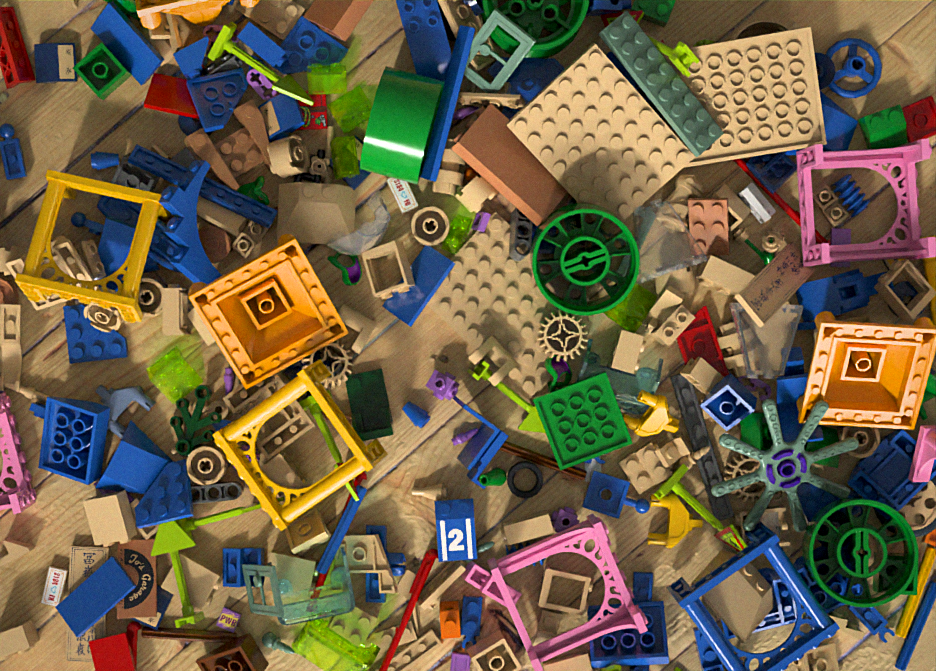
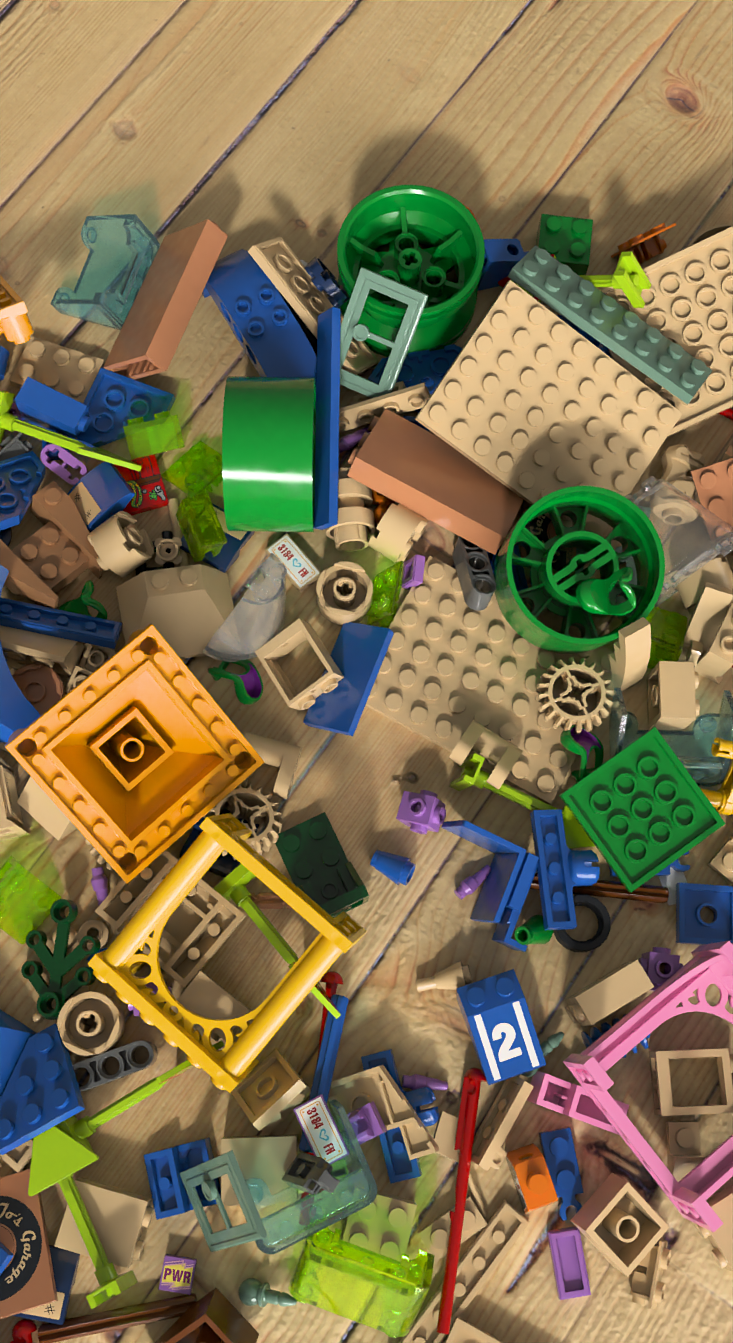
camera: 20 degrees left, 15 degrees down
none -> dark grey hinge [282,1152,340,1195]
none -> white tile [293,1094,350,1164]
none -> medium lavender tile [343,1101,387,1146]
none -> medium lavender piece [402,1074,448,1090]
none -> blue plate [530,809,600,930]
none -> green piece [576,567,636,616]
none -> tan slope [609,617,651,694]
none -> orange hinge [611,223,676,264]

